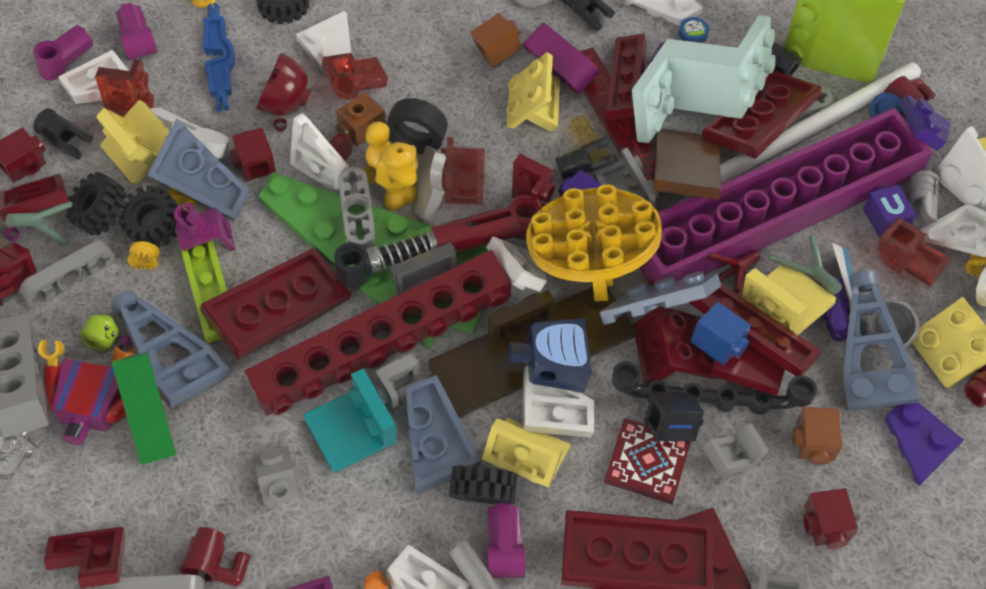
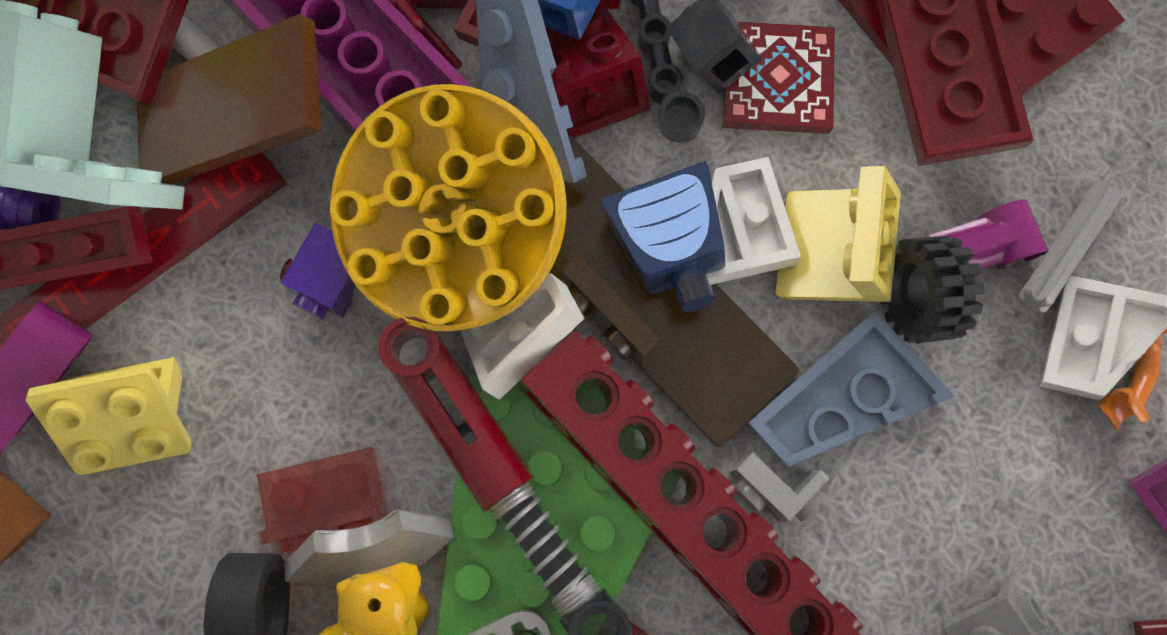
camera: 105 degrees left, 20 degrees up
teal bracket [303,368,397,473] -> none
dark grey tile [389,242,458,295] -> none
dark red bracket [512,154,555,208] -> none
black hinge [555,135,618,180] -> none
clear yellow axle [570,115,609,163] -> none
light grey bracket [594,148,659,209] -> none

